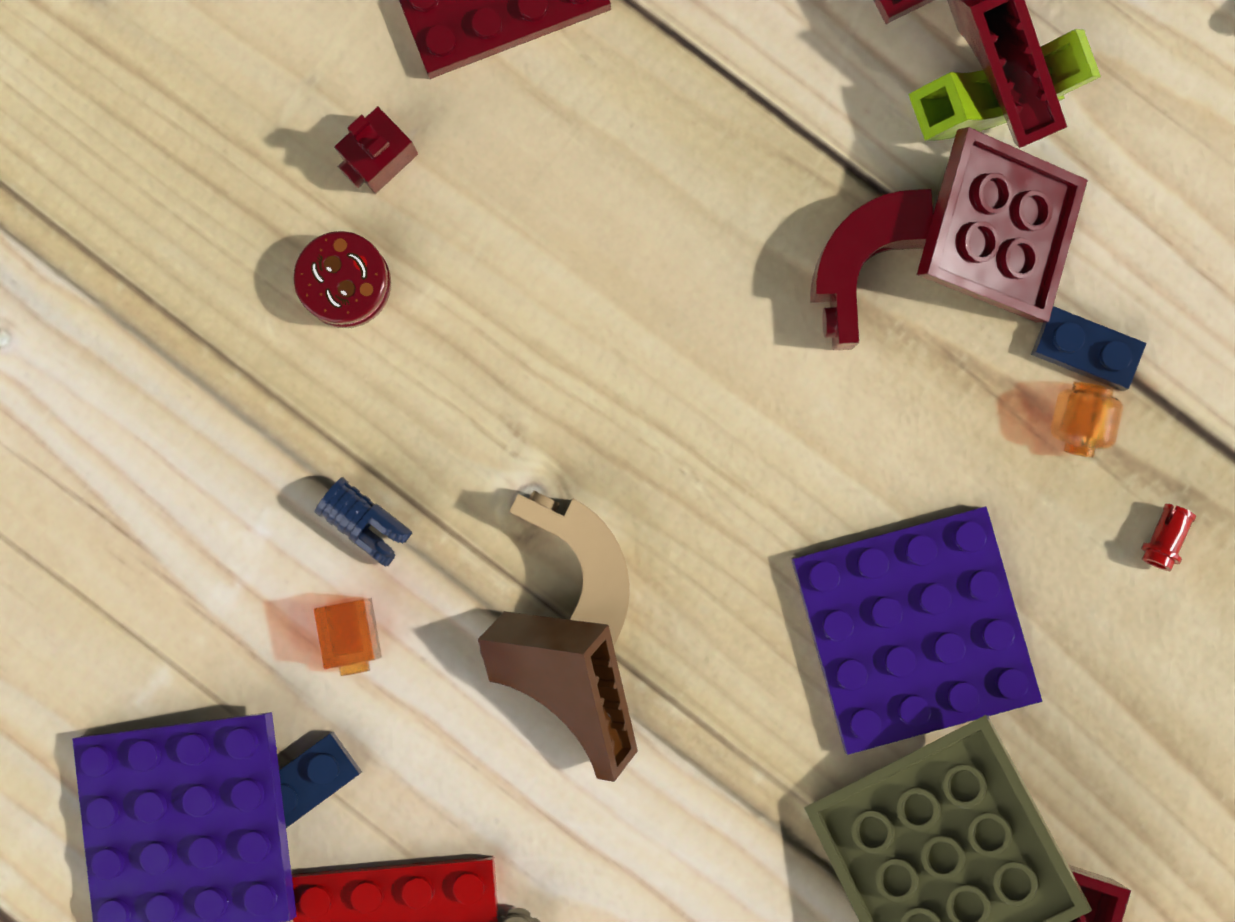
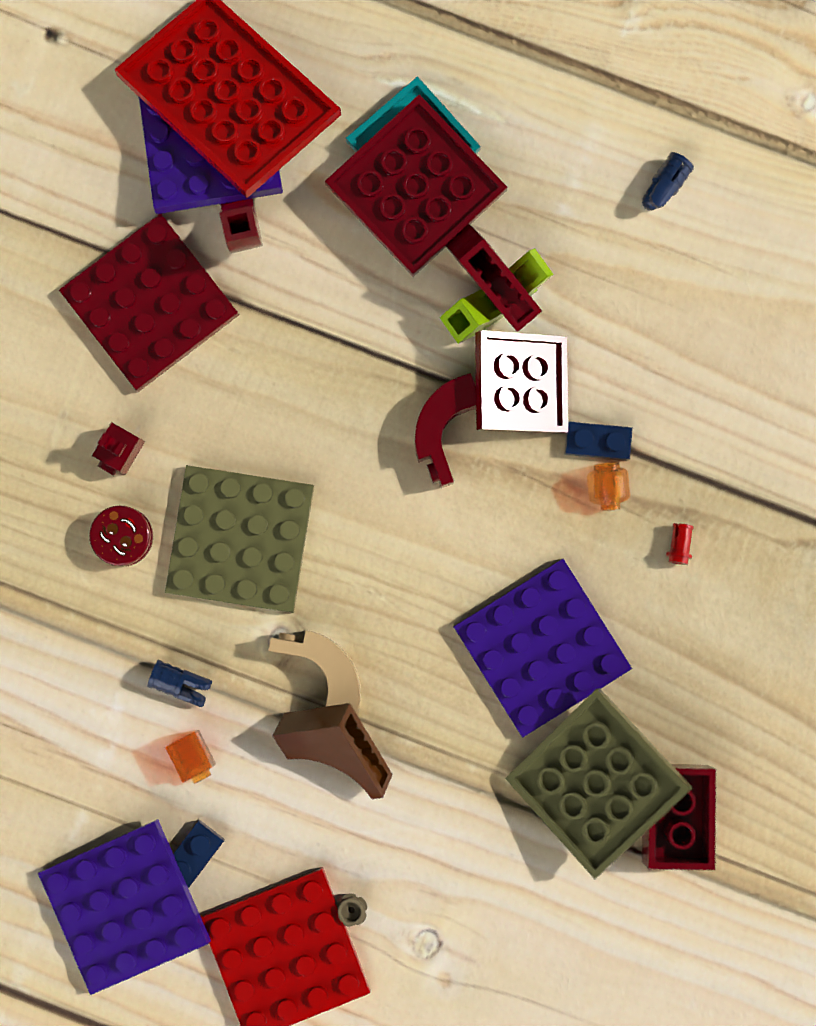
camera: 25 degrees left, 0 degrees up
none -> olive plate [165,465,314,613]

